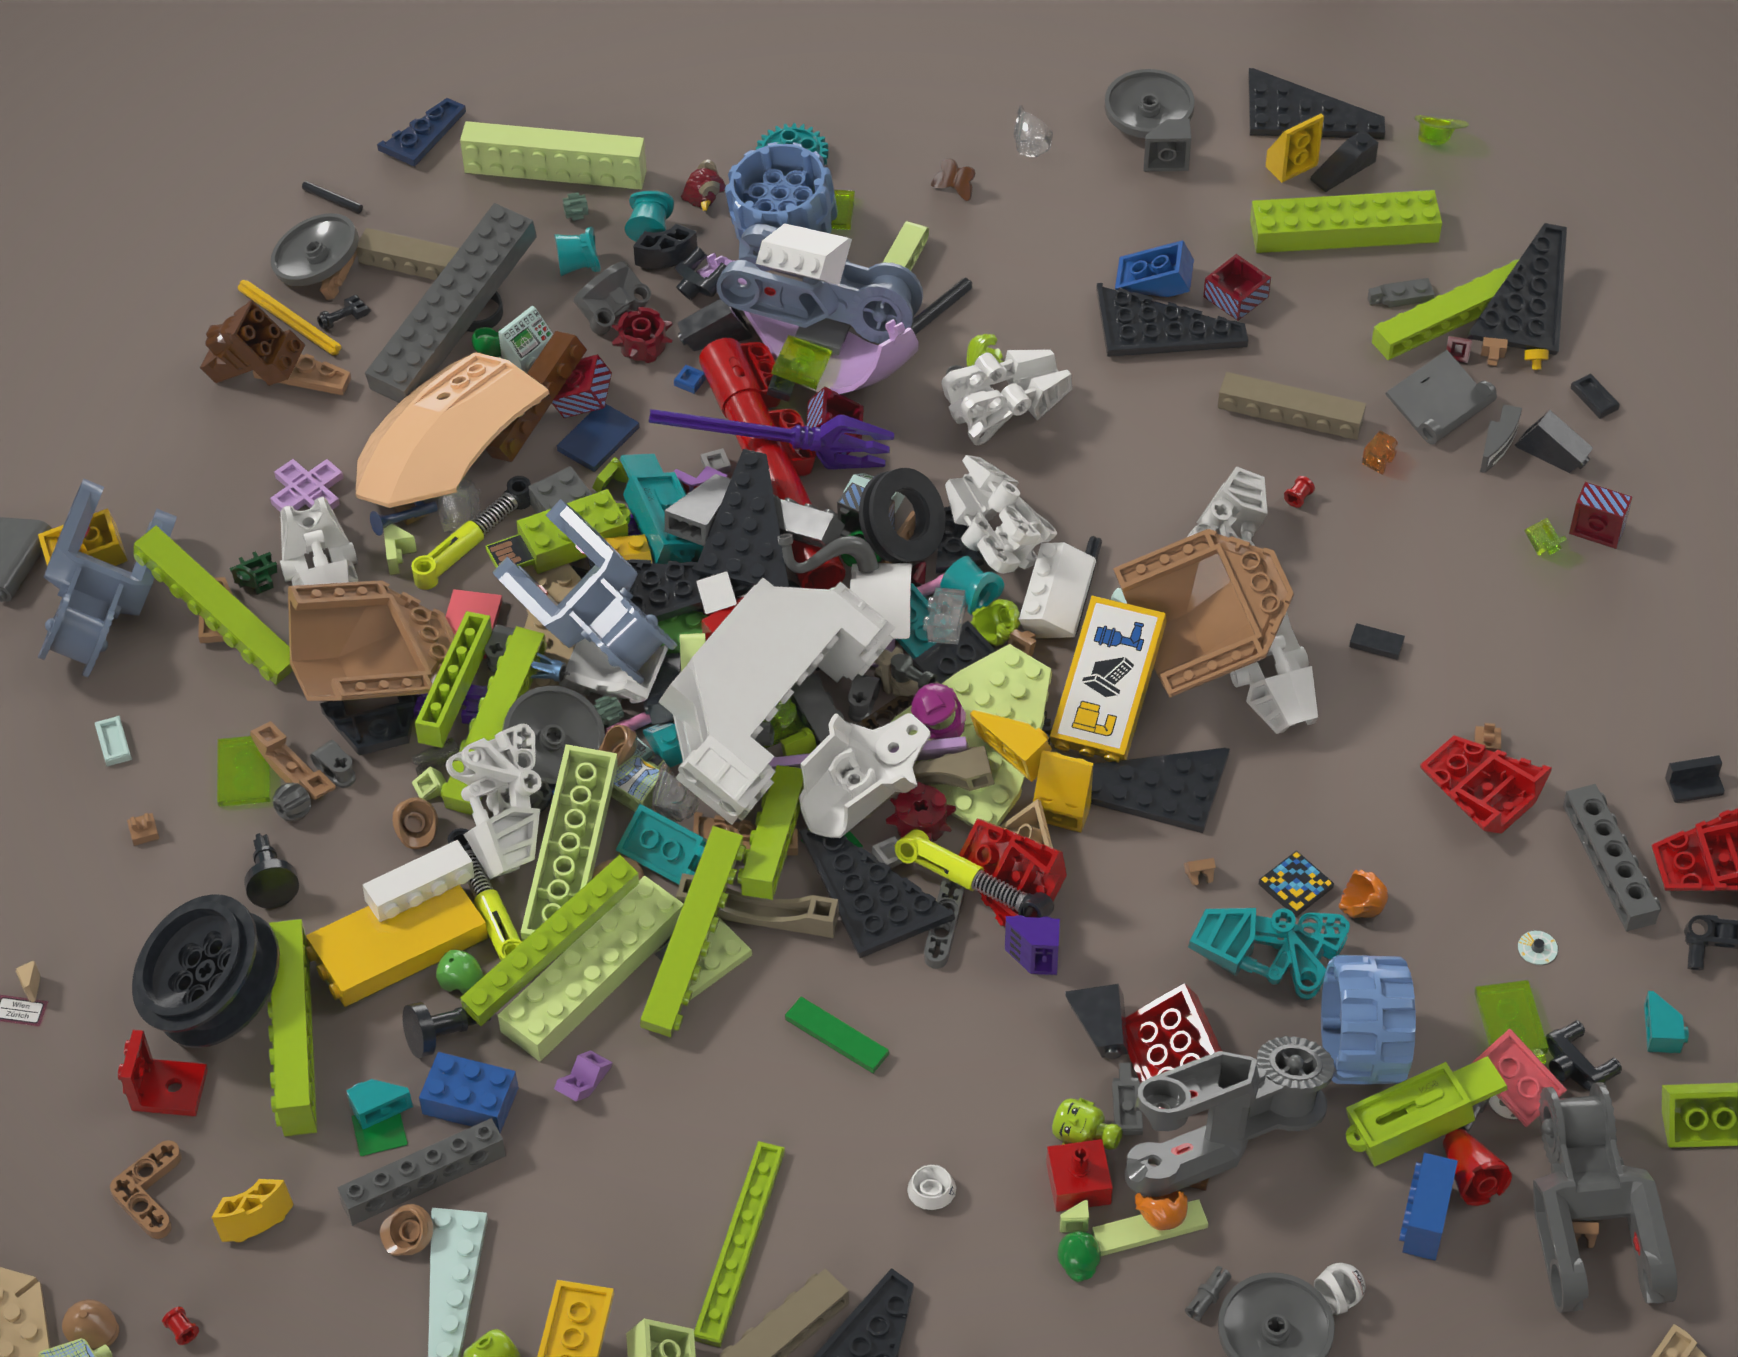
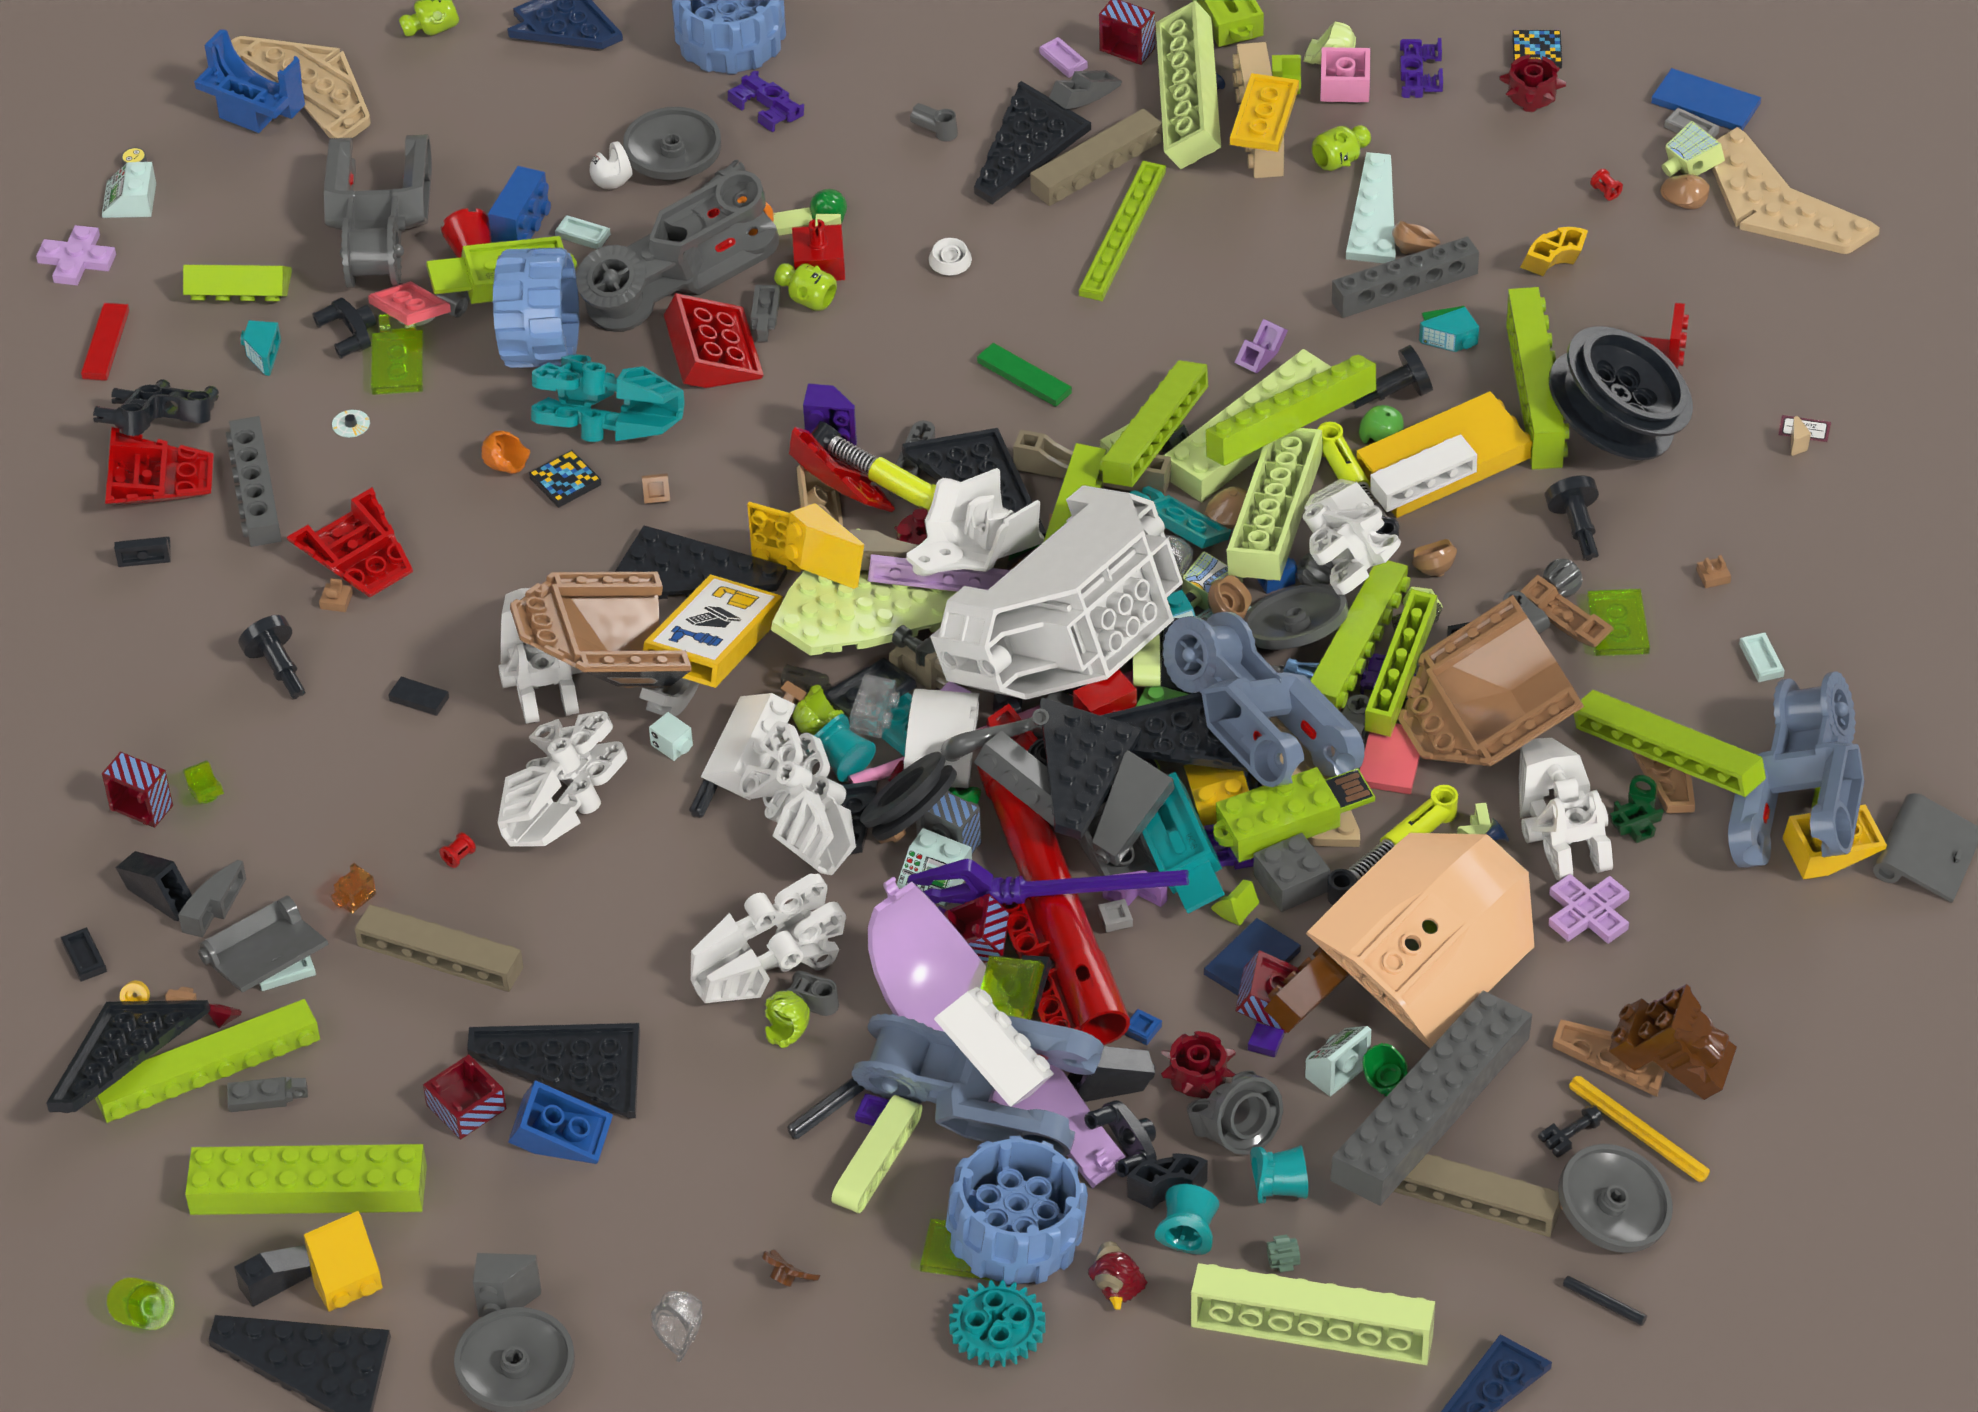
camera: 175 degrees left, 5 degrees down
medium nougat beam [110,1140,182,1239] -> none
blue piece [419,1052,519,1133] -> none
white sticker [697,572,737,614] -> none
magenta helmet [911,683,966,740] -> none
black slope [1065,984,1129,1059] -> none
none -> black piece [238,615,306,699]
none -> light aqua tile [555,215,611,249]

